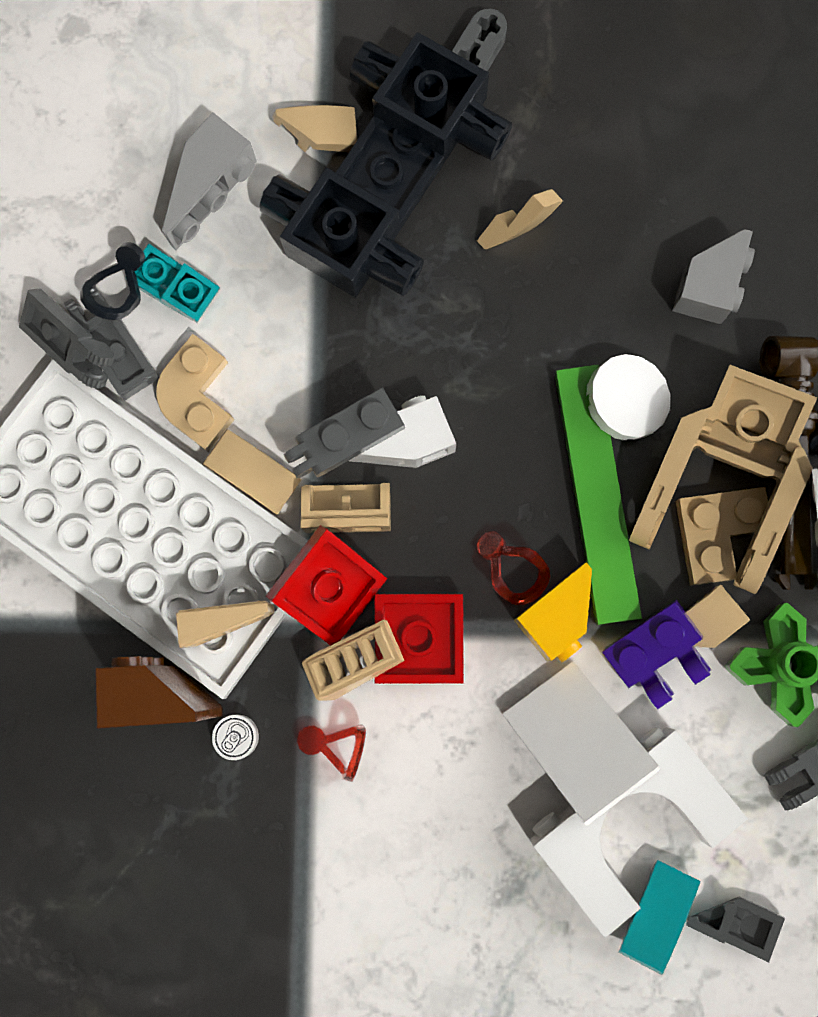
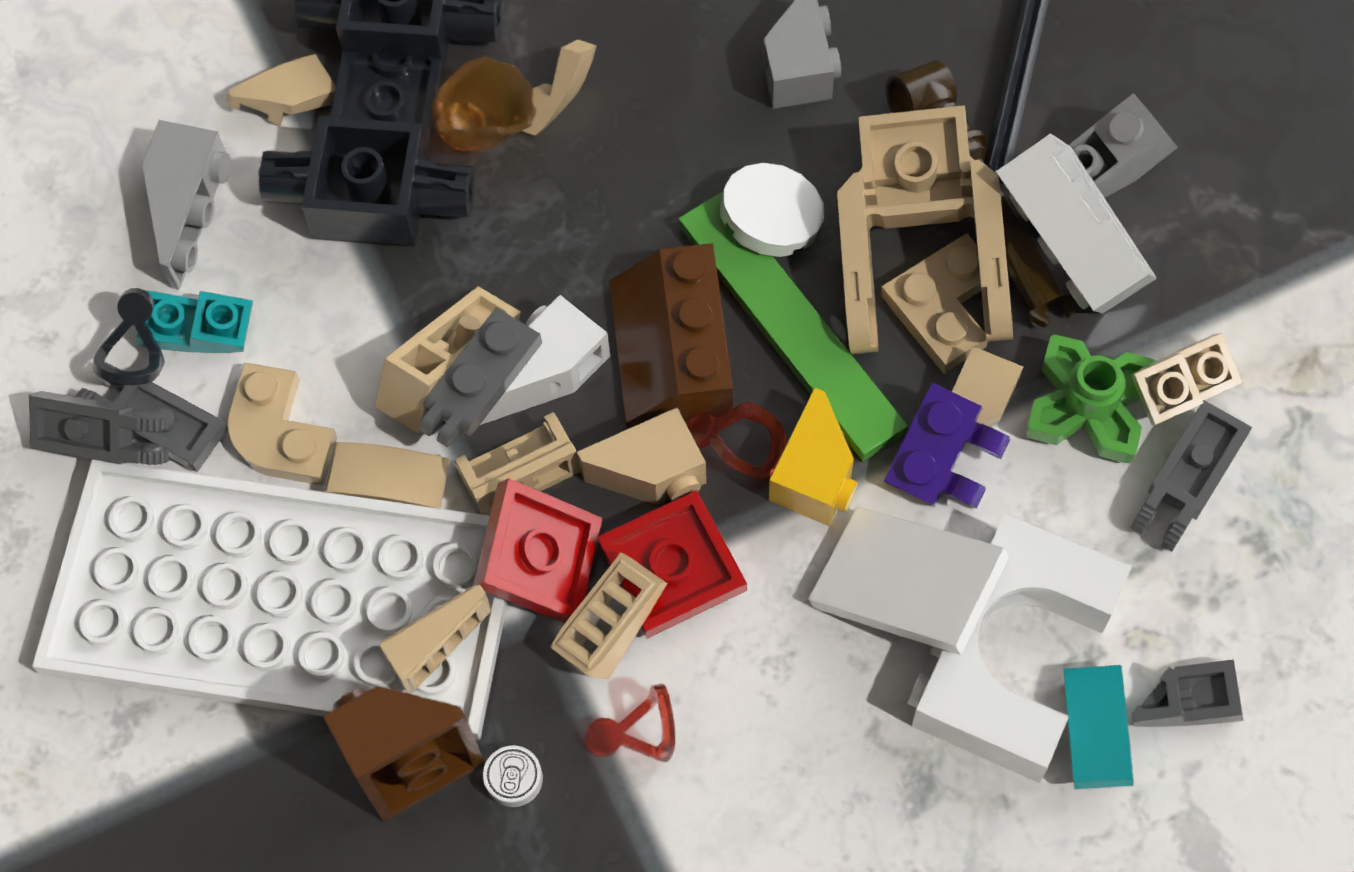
camera: 30 degrees left, 15 degrees down
none -> tan slope [374,286,521,433]
none -> clear orange hair [432,56,537,153]
none -> tan slope [577,408,706,505]
none -> reddish brown slope [609,243,733,427]

